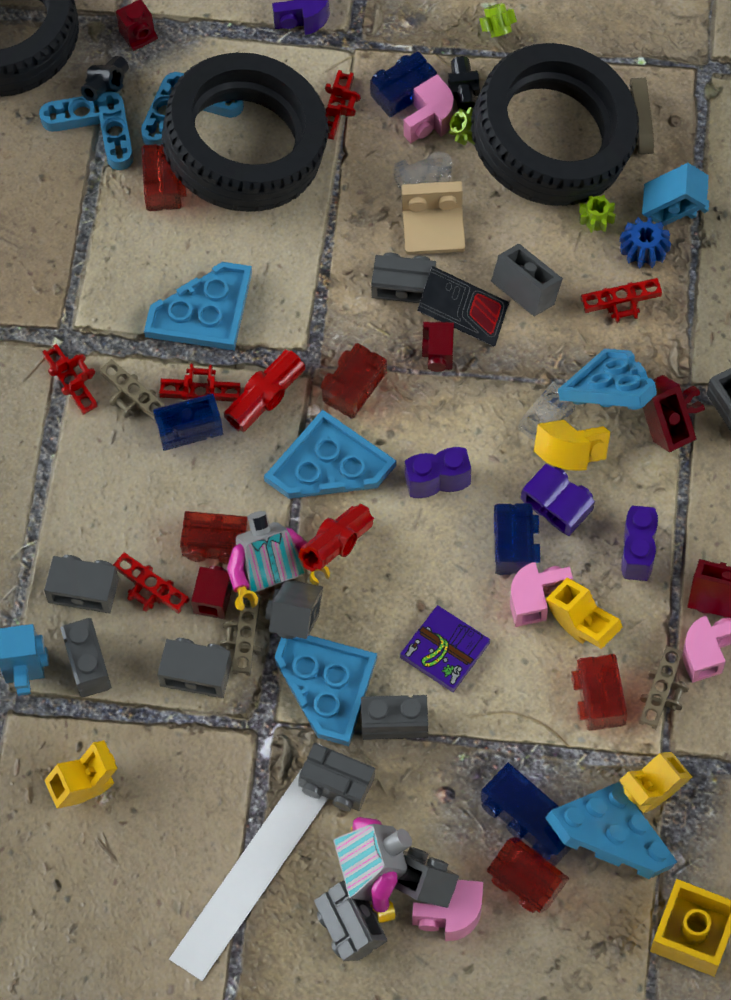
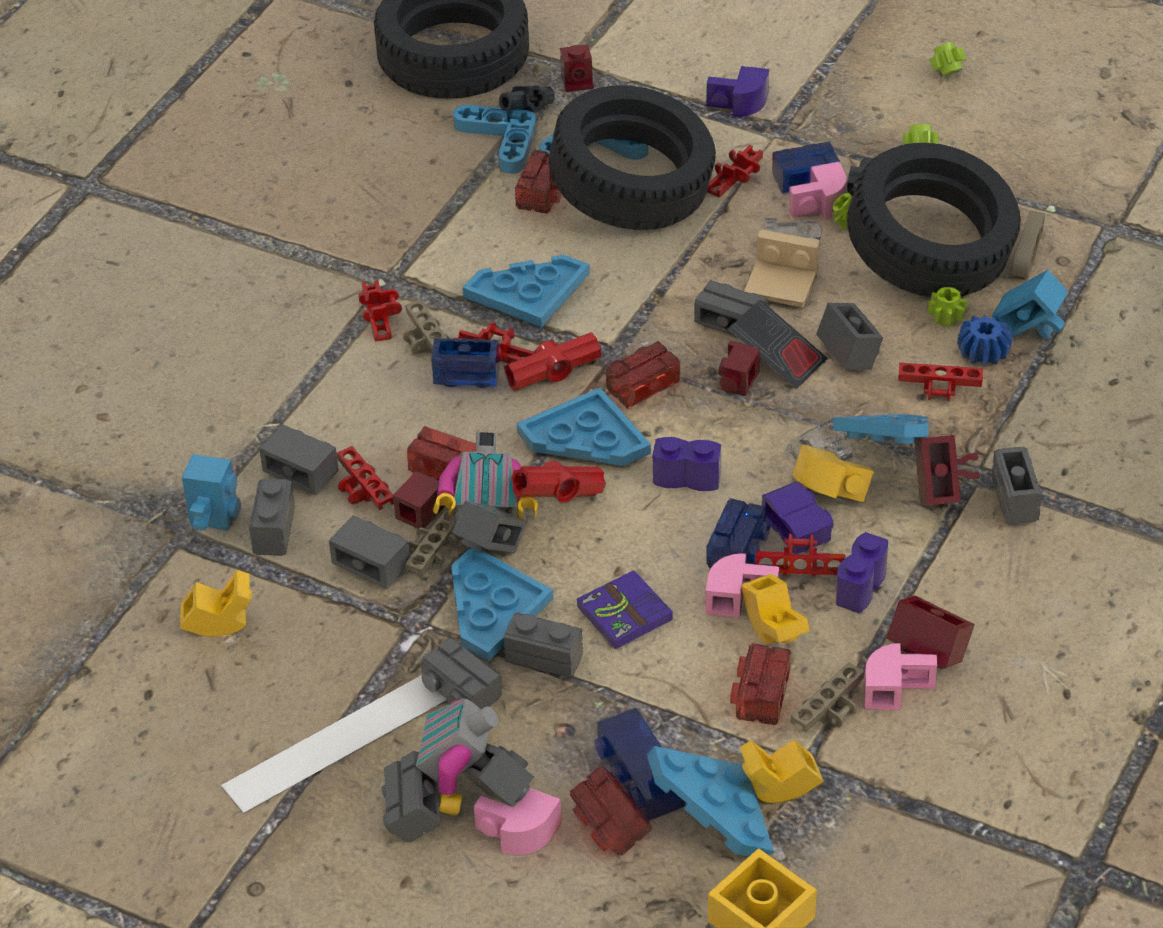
camera: 20 degrees right, 20 degrees down
none -> red piece [755,534,845,577]

